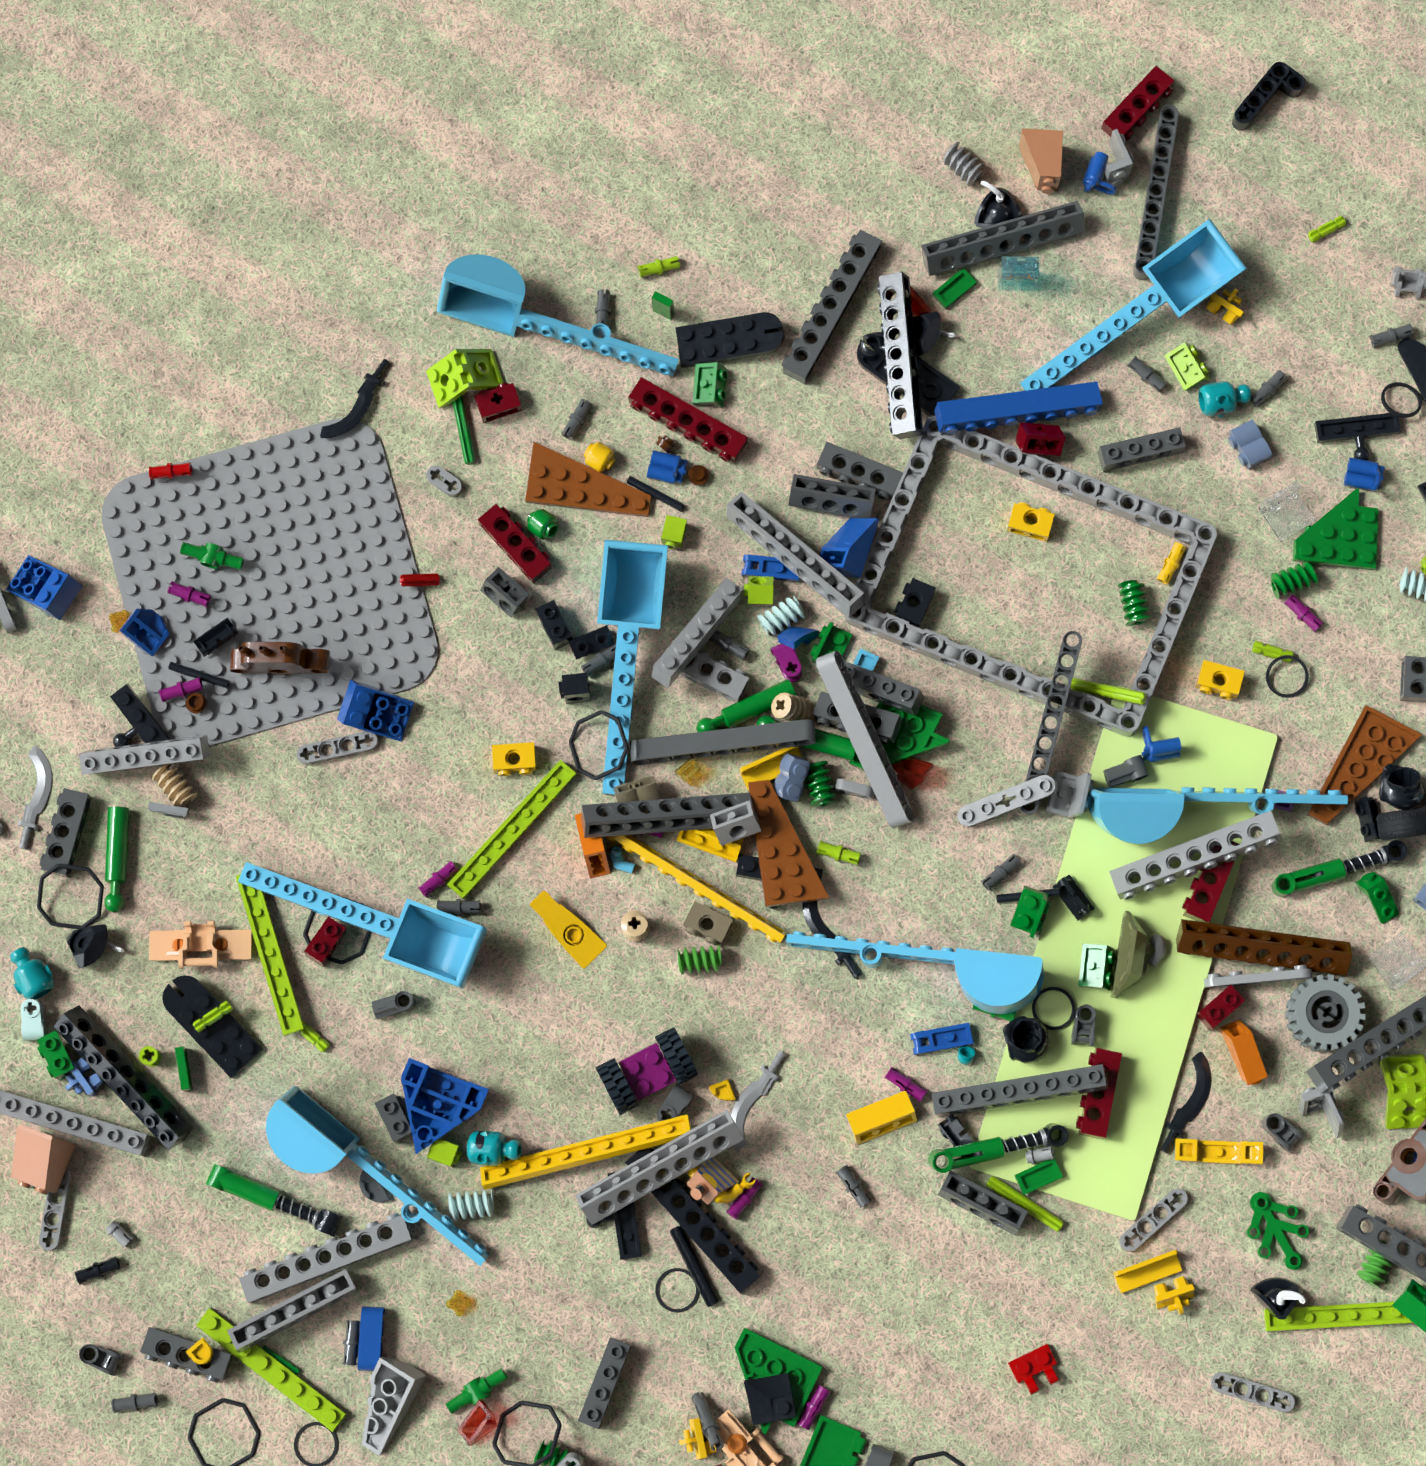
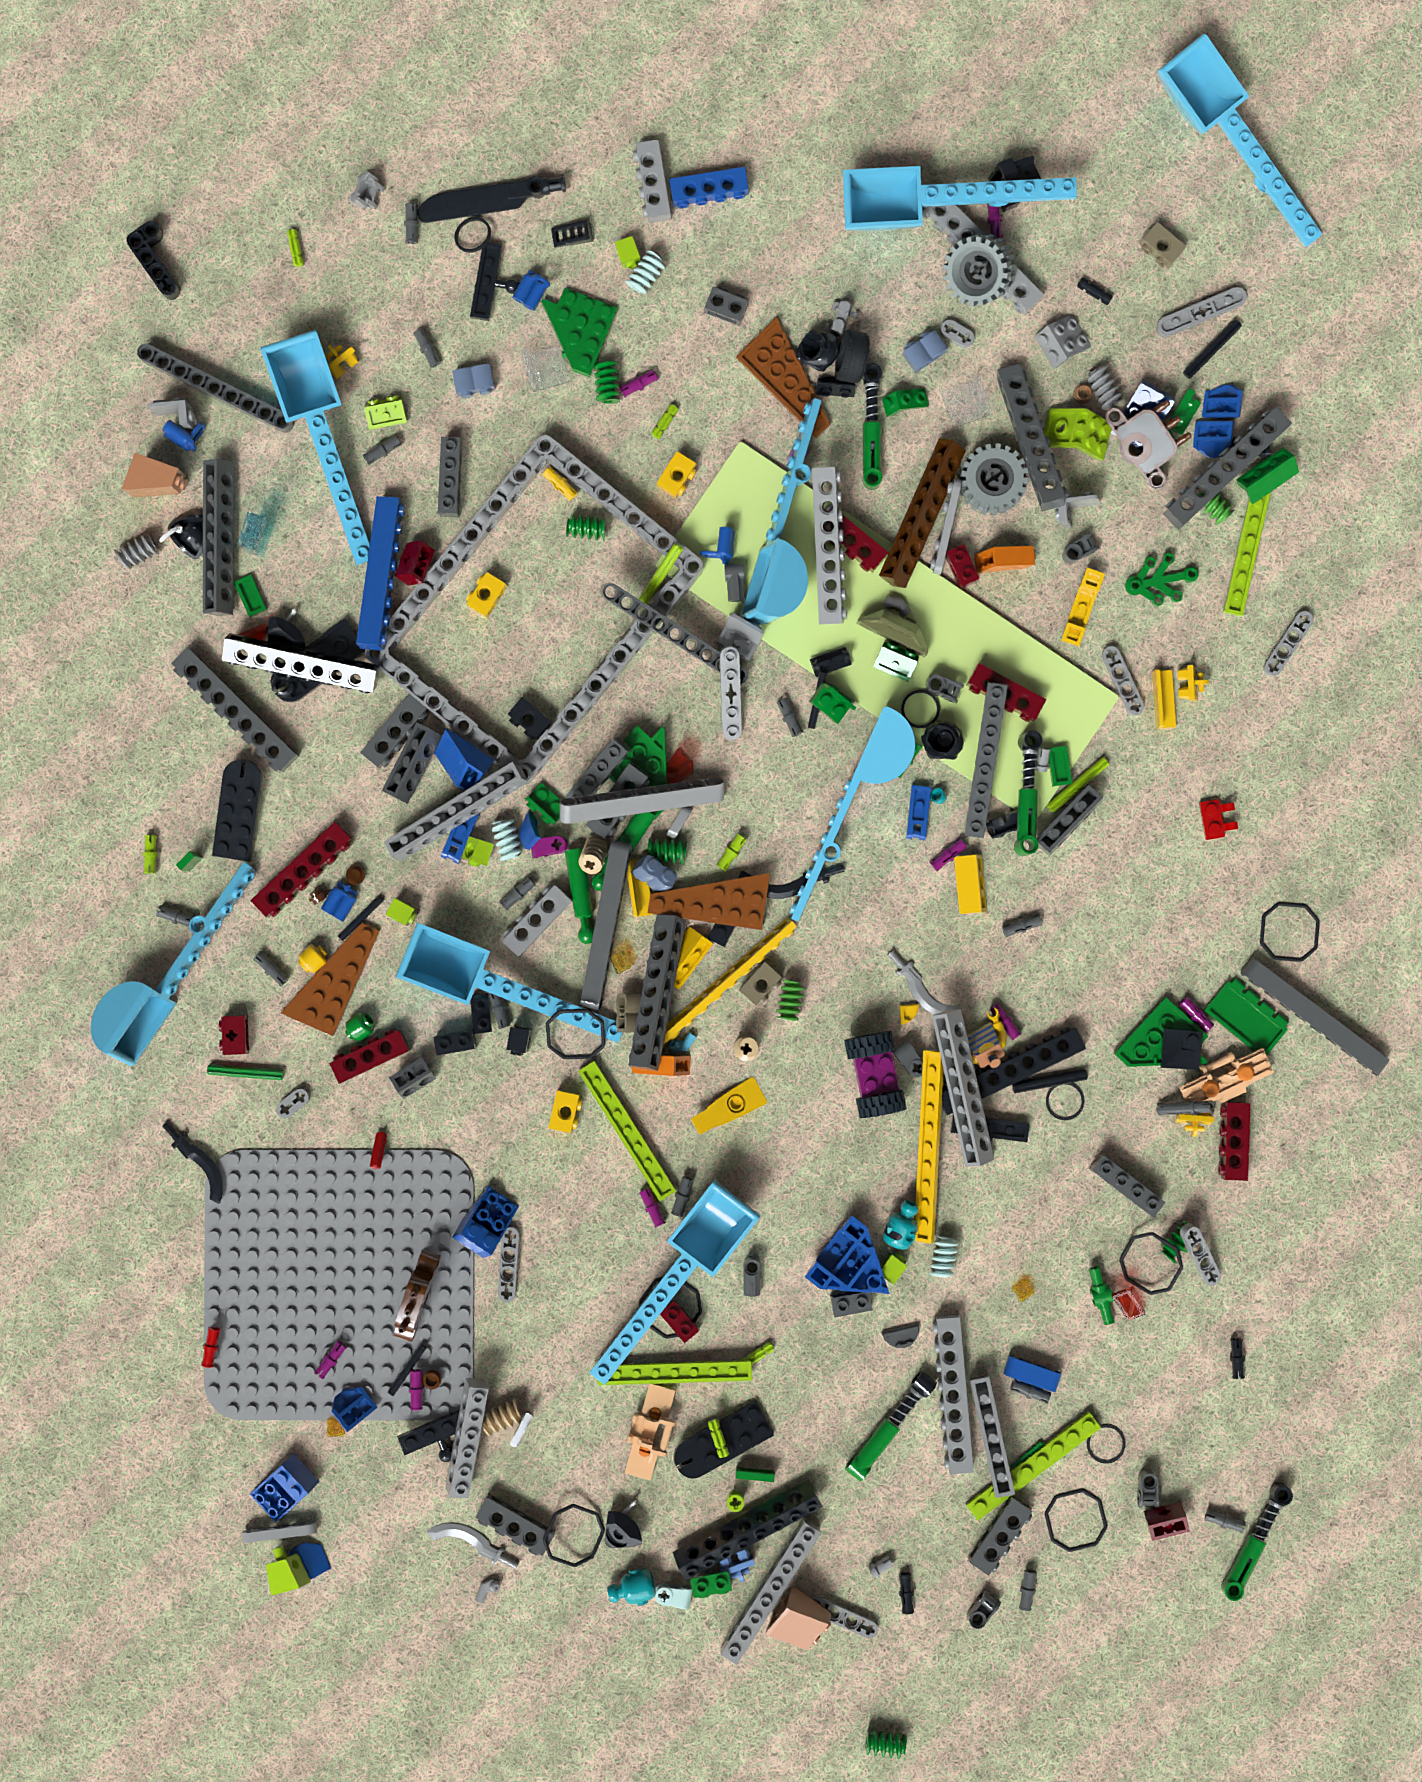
camera: 75 degrees left, 10 degrees up
green piece [104,806,129,913] -> none
green pin [180,542,244,570] -> none
yellow tile [186,1337,213,1364] -> none
black hinge [193,617,238,657] -> none
medium azure plate [266,1086,489,1266] -> none
light grey wedge [362,1357,427,1456] -> none
lime bracket [426,349,504,408] -> none
light grey brick [651,578,743,688] -> none
green bracket [692,362,728,407] -> none
light grey brick [710,800,761,846] -> none
medium azure plate [853,648,879,671] -> none
dark red brick [1101,65,1175,141] -> none
black sword [1160,1052,1211,1154] -> none
teal piece [1198,381,1251,418] -> none
black hat [1250,1277,1306,1320] -> none
black piece [1266,655,1309,698] -> none

